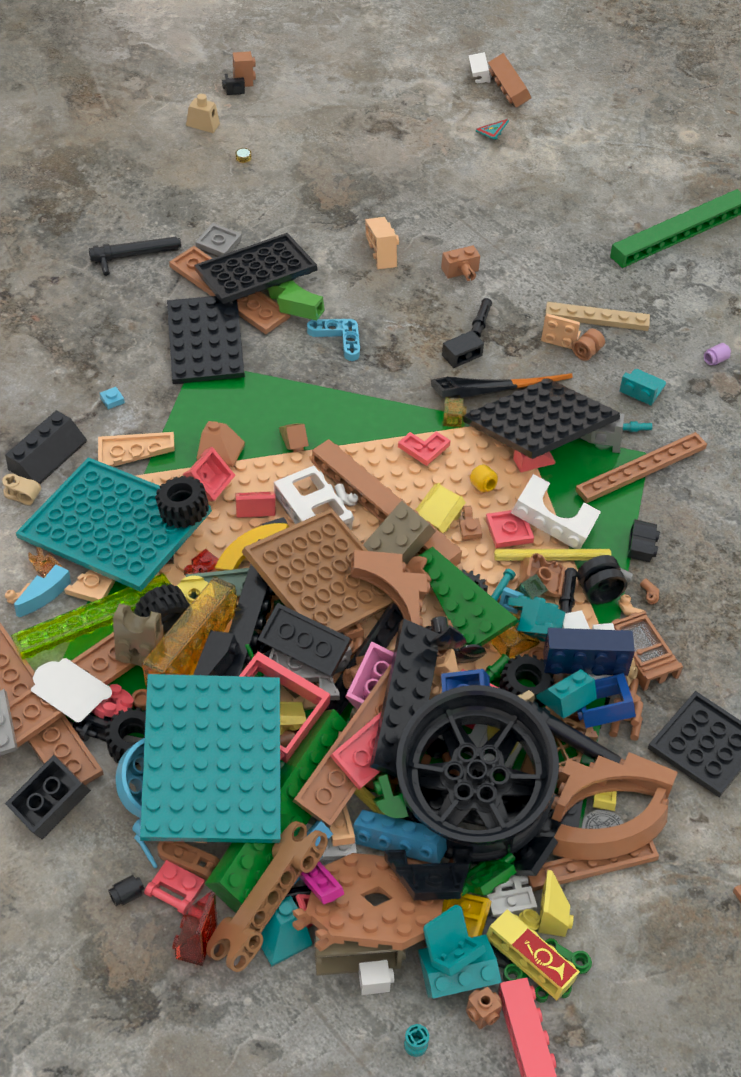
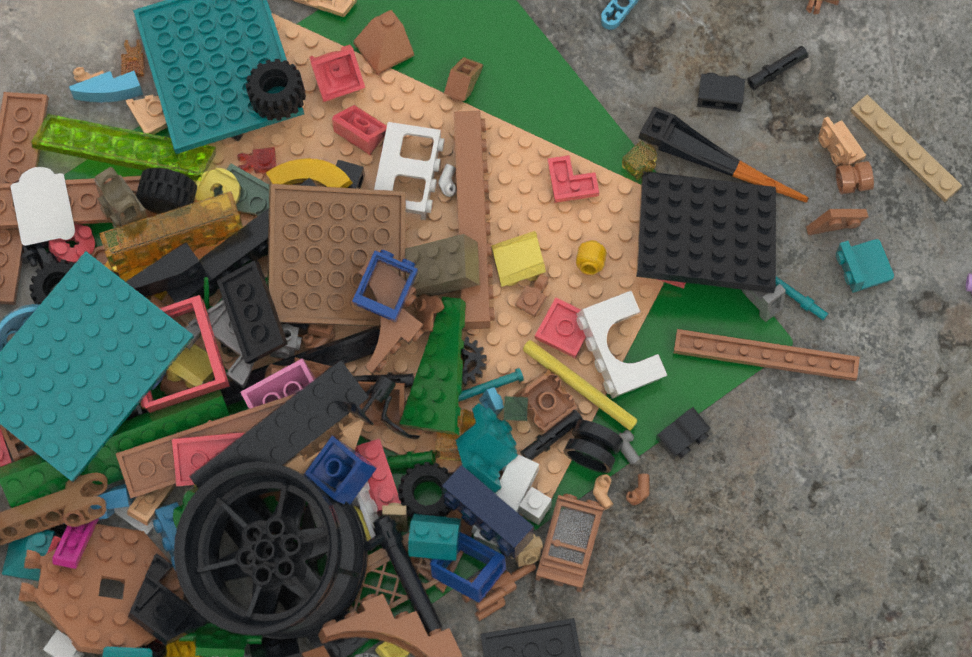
camera: 45 degrees right, 20 degrees up
none -> blue window [352,249,418,323]
none -> nougat wing [806,209,868,235]

